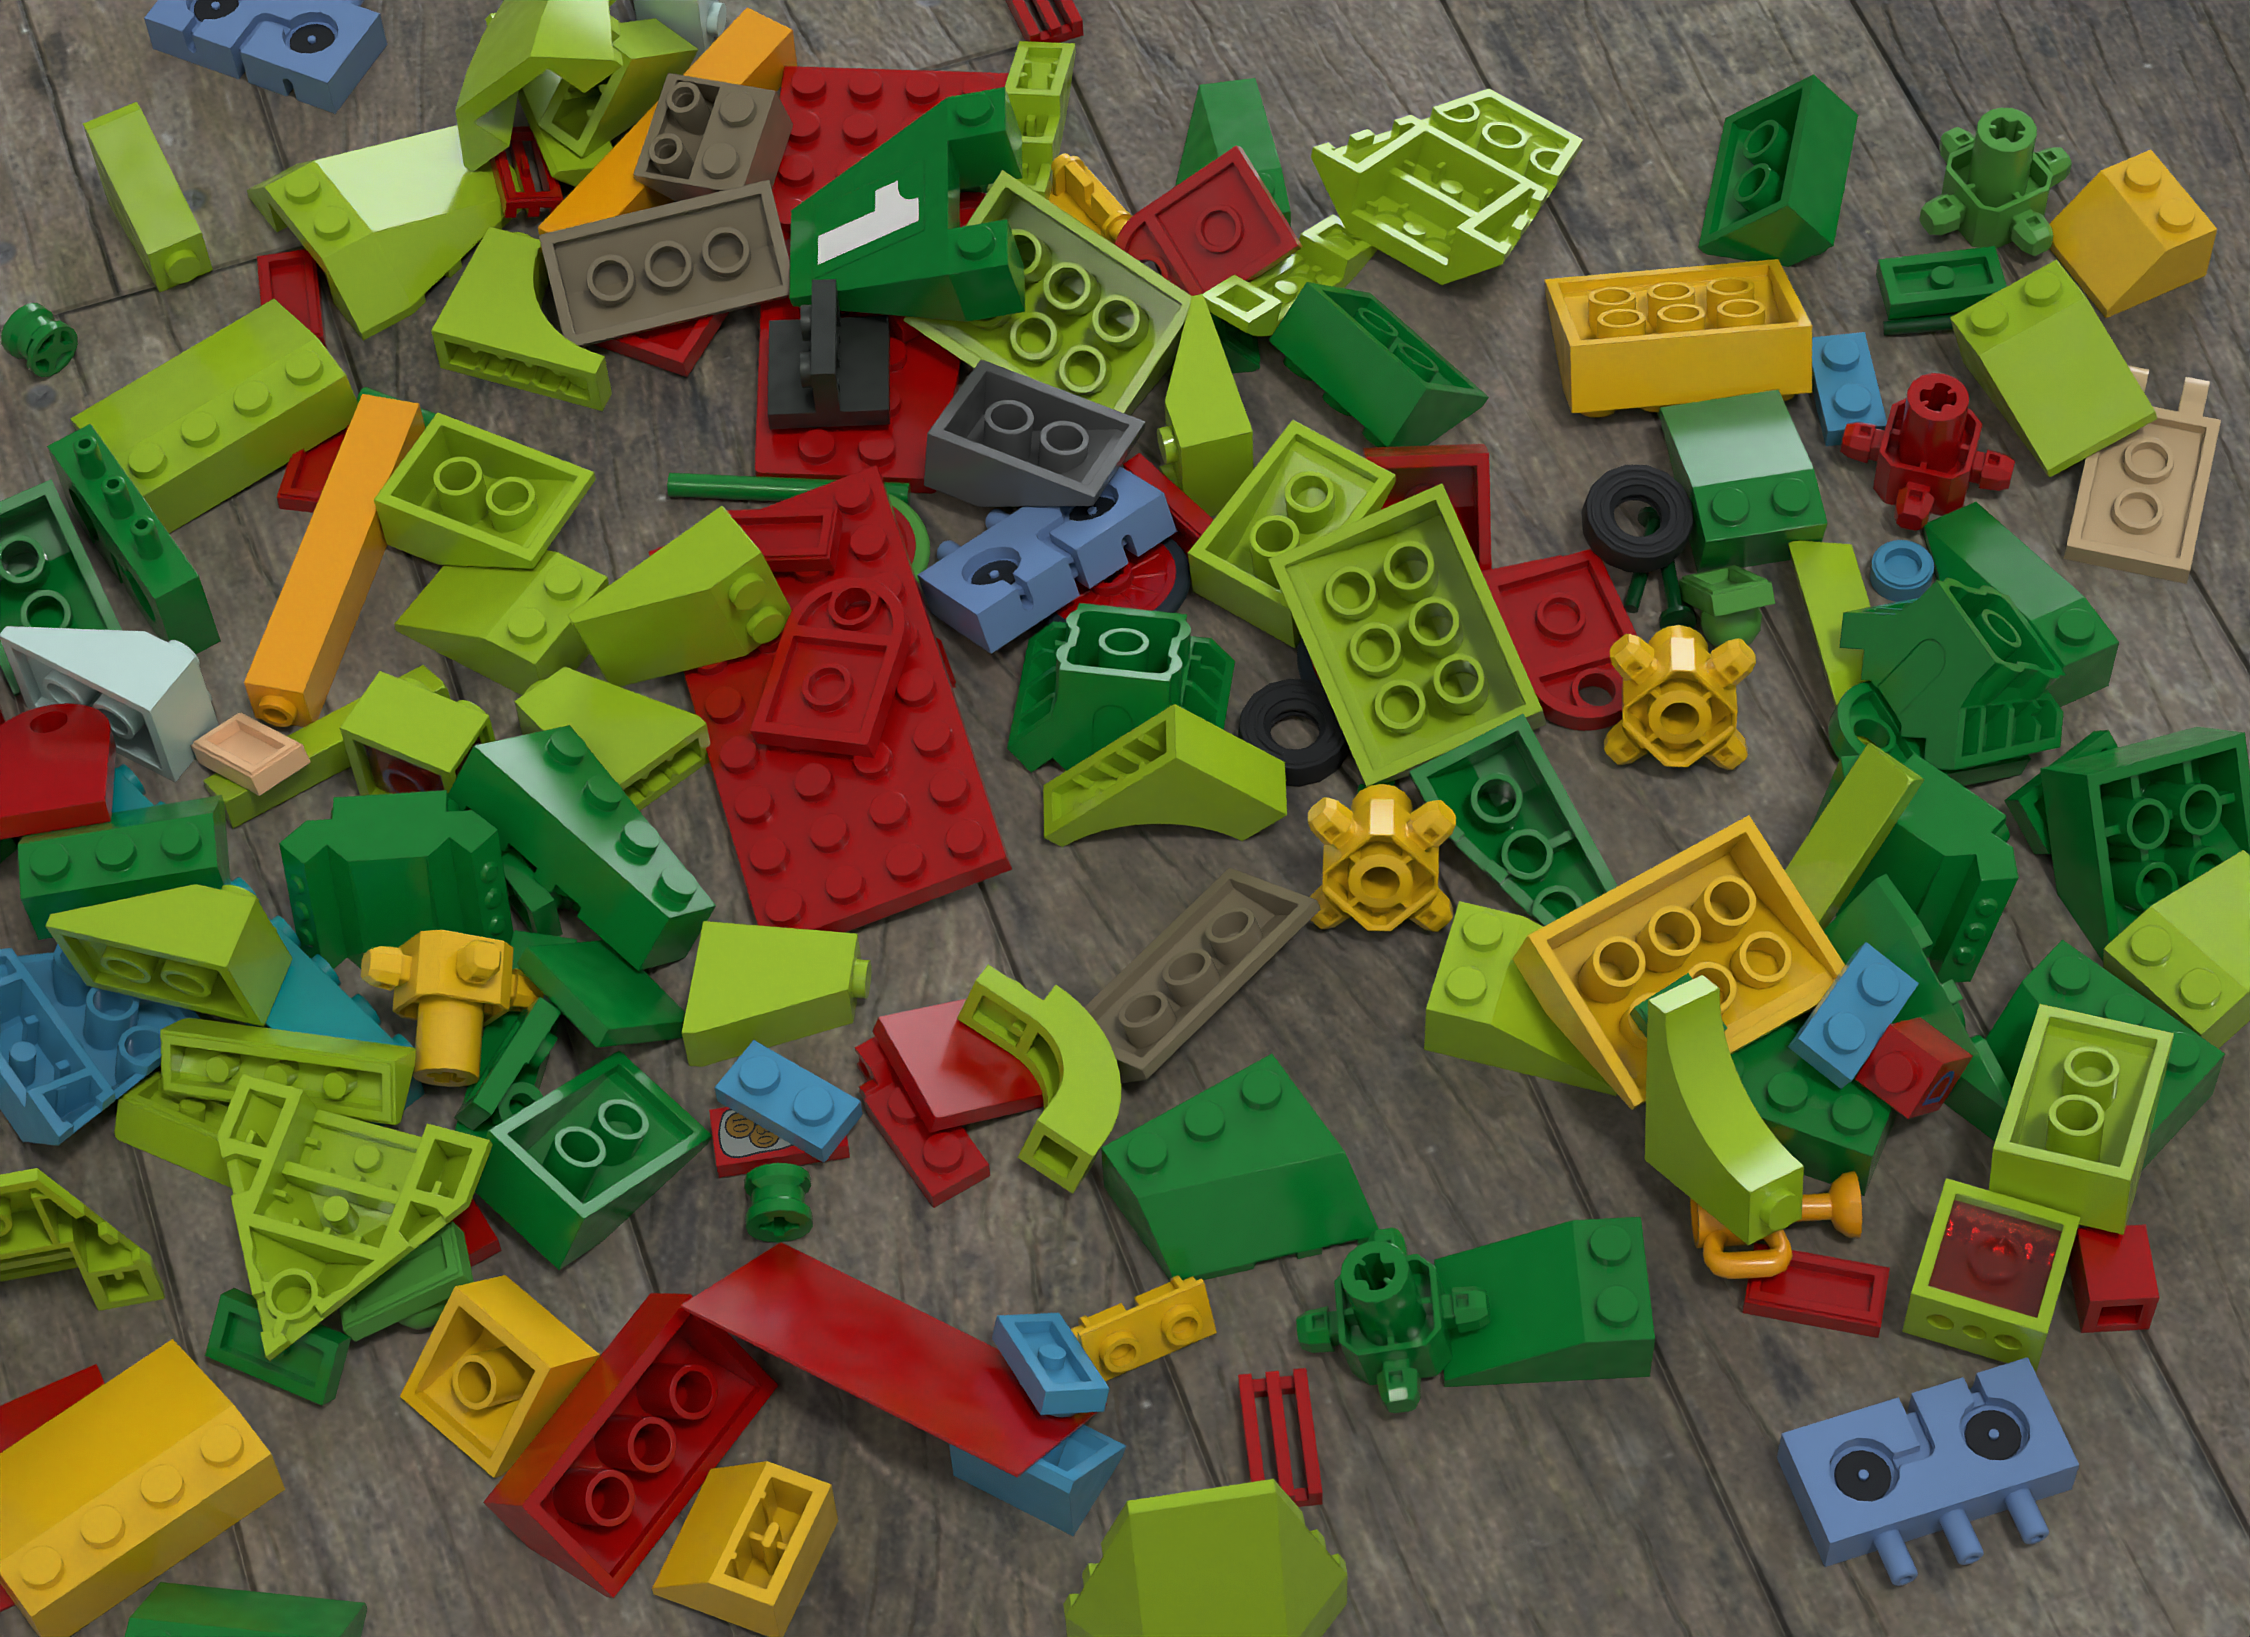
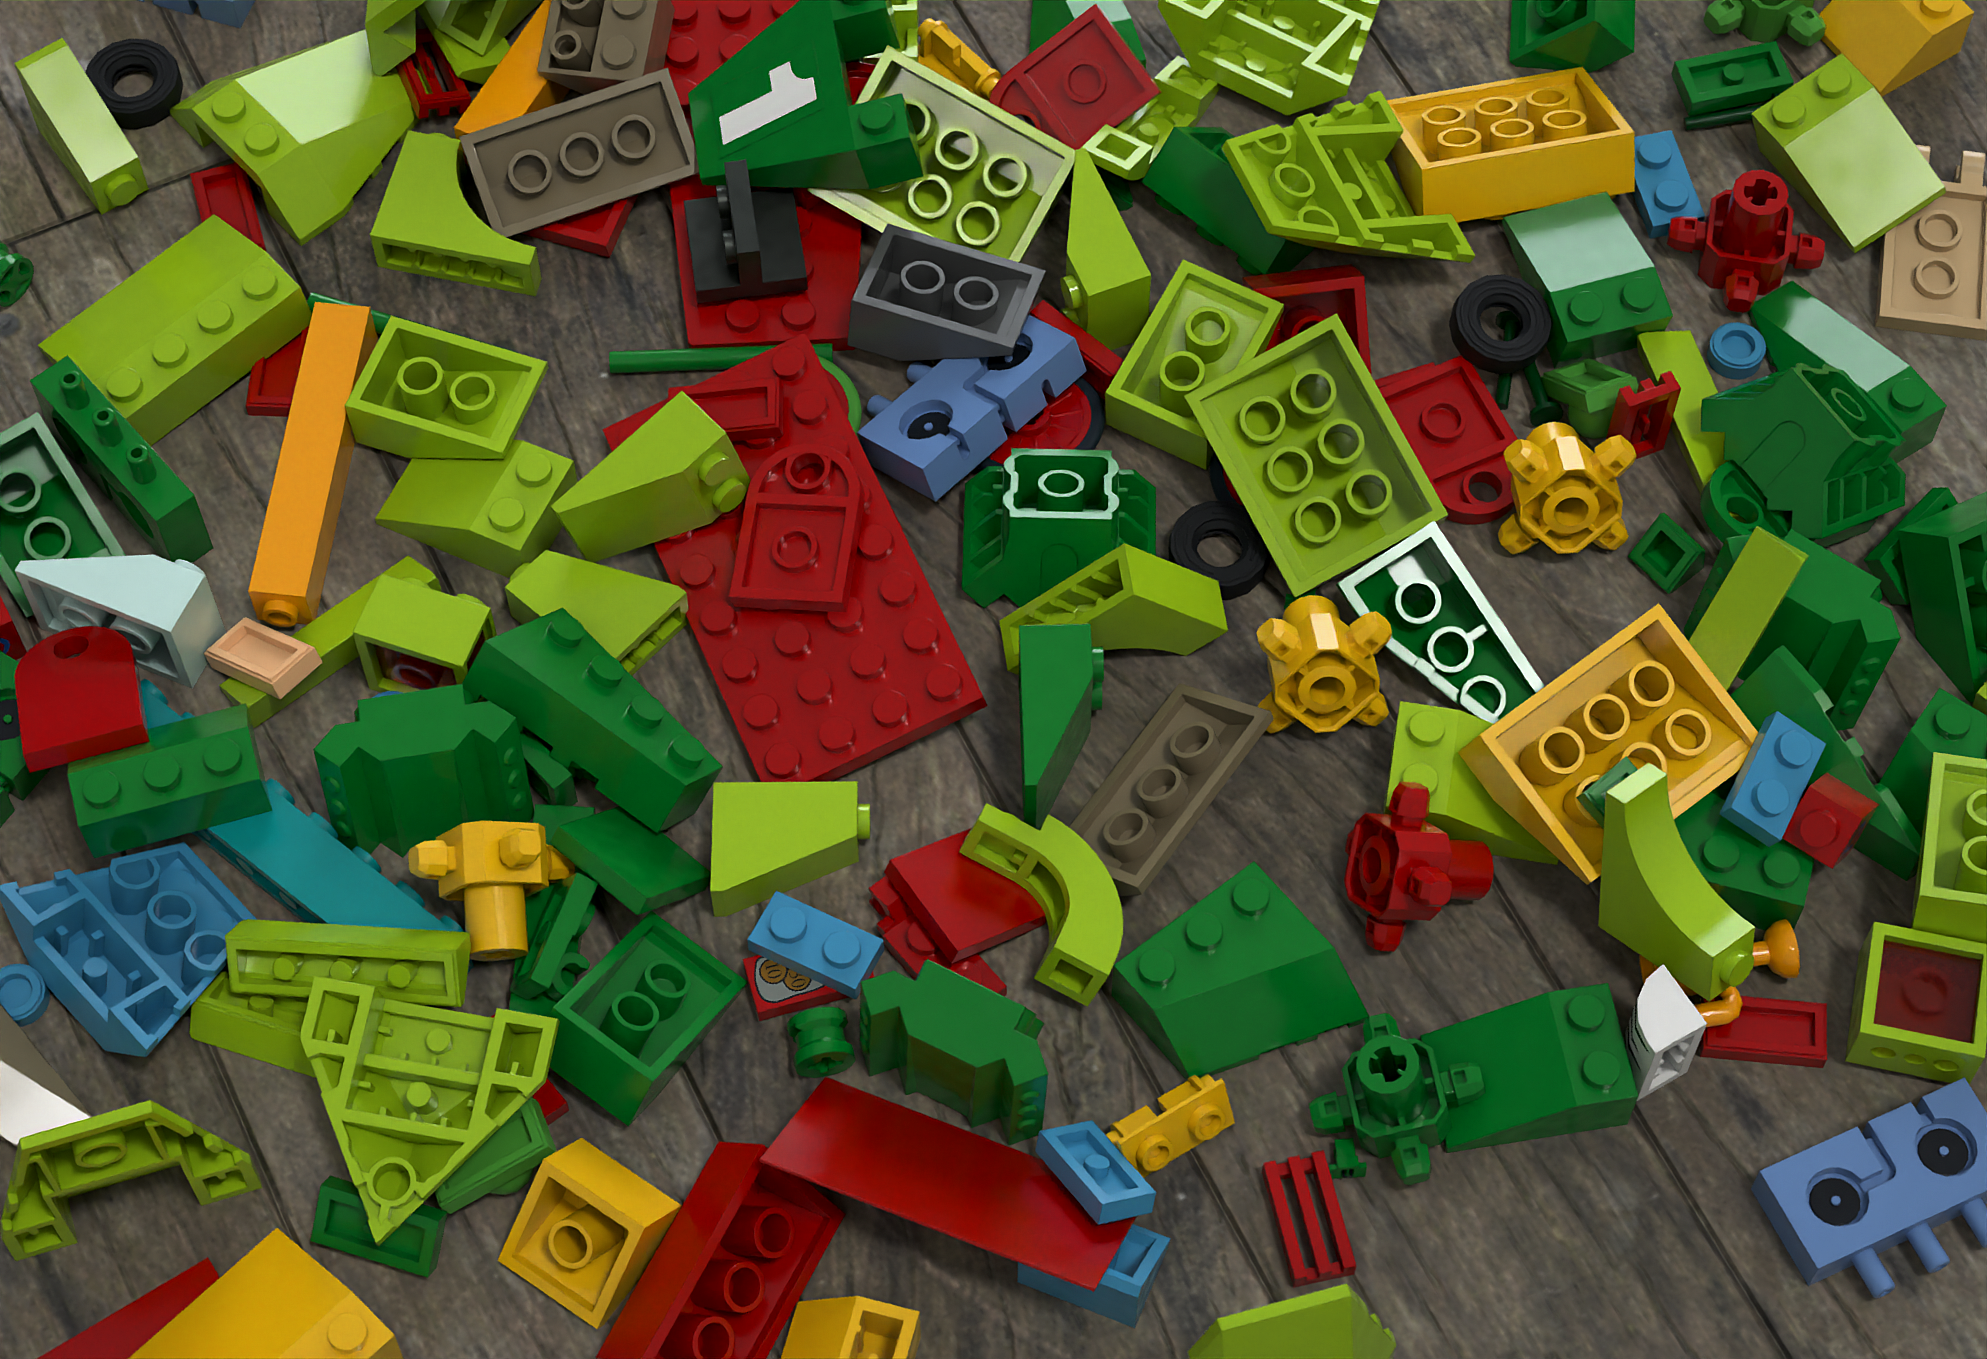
camera: 10 degrees left, 5 degrees up
lime slope [45,884,293,1027] -> none
none -> black tyre [86,38,183,129]
none -> green slope [859,959,1048,1146]
none -> green slope [1018,624,1104,830]
none -> lime wedge [1222,90,1476,263]
none -> green piece [1329,1138,1367,1179]
none -> red piece [1344,781,1494,952]
none -> red tile [1606,371,1681,460]
none -> white brick [1623,964,1707,1101]
none -> green slope [1628,513,1705,594]

